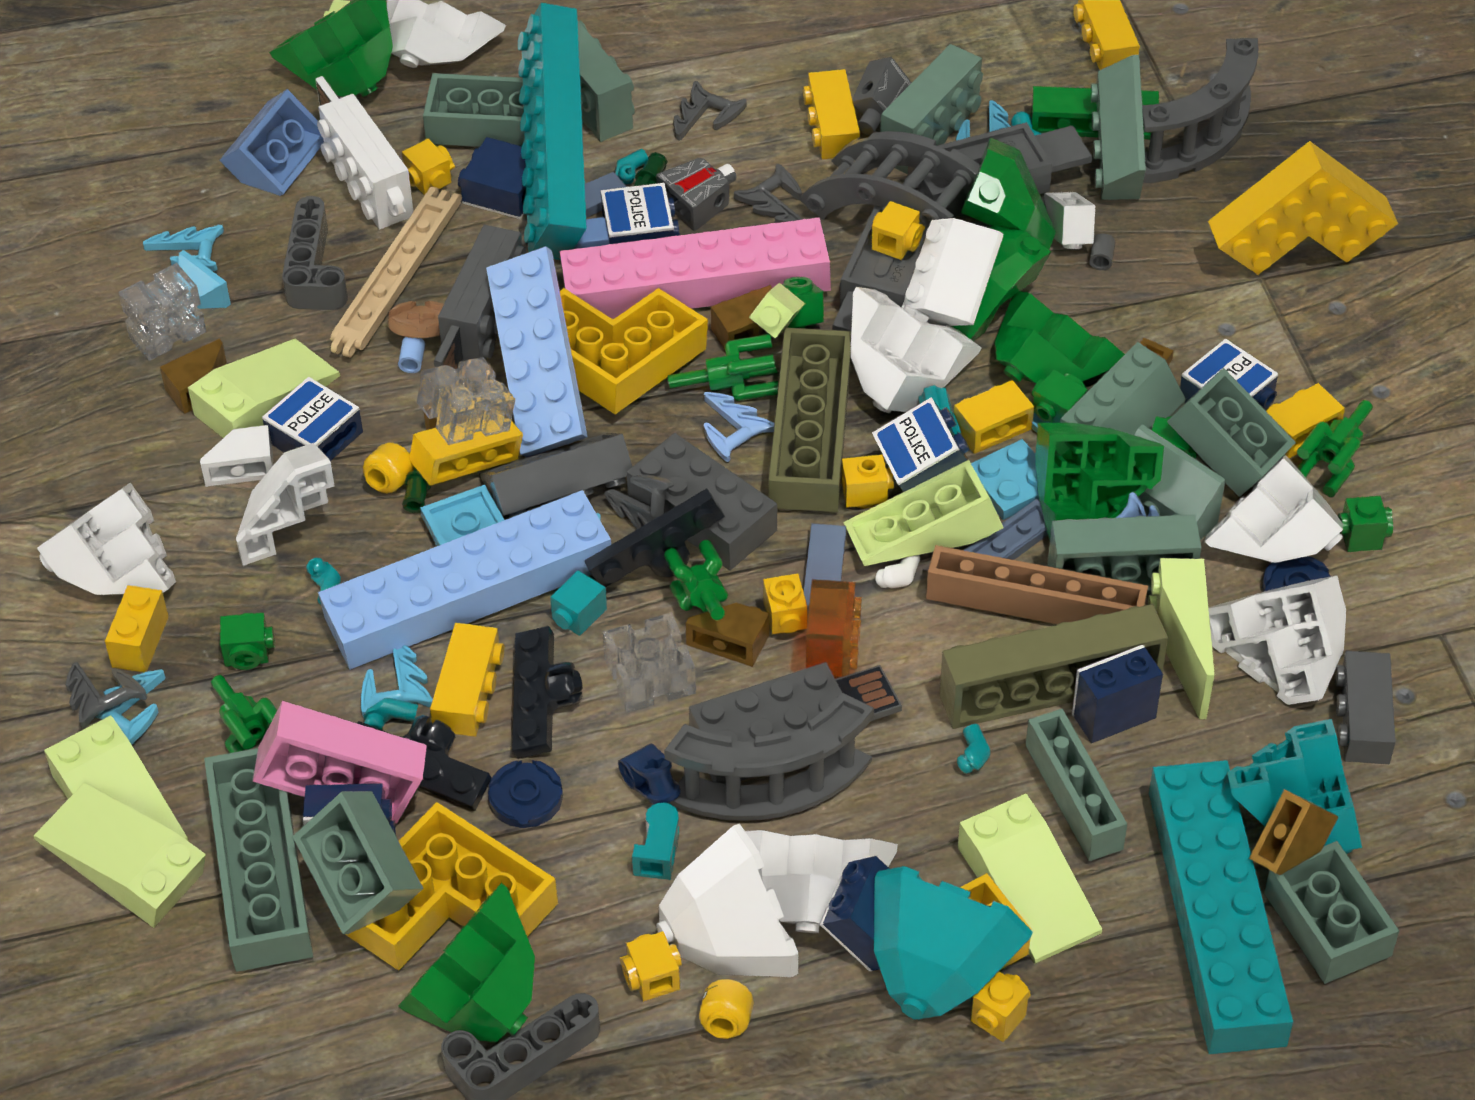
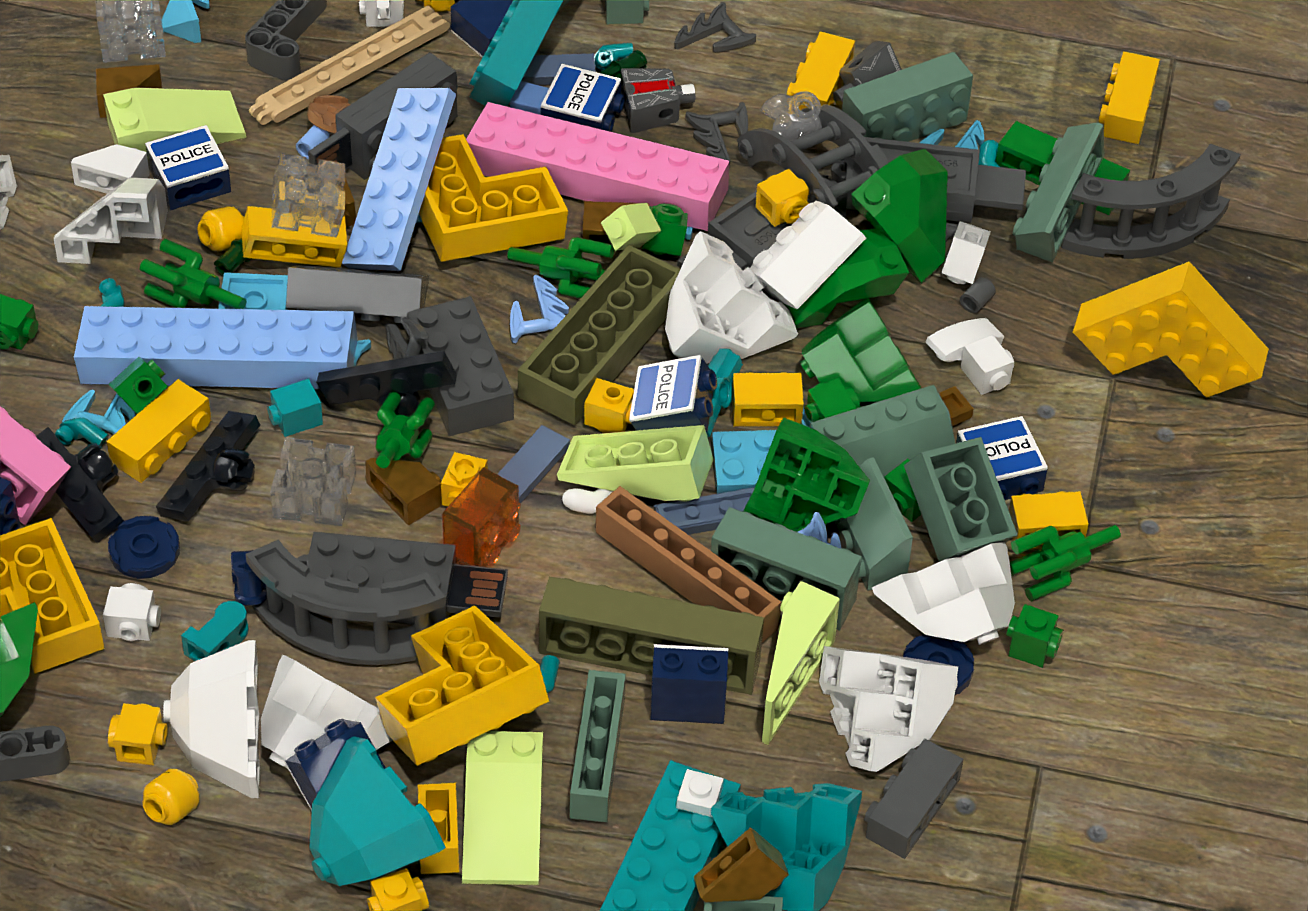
camera: 25 degrees right, 0 degrees up
none -> white brick [103,583,161,641]
none -> green brick [109,357,168,414]
none -> green plant [140,239,247,309]
none -> yellow brick [375,605,549,766]
none -> white plate [676,769,724,817]
none -> clear plate [761,91,822,141]
none -> white slope [926,318,1004,362]
none -> white brick [961,334,1014,395]

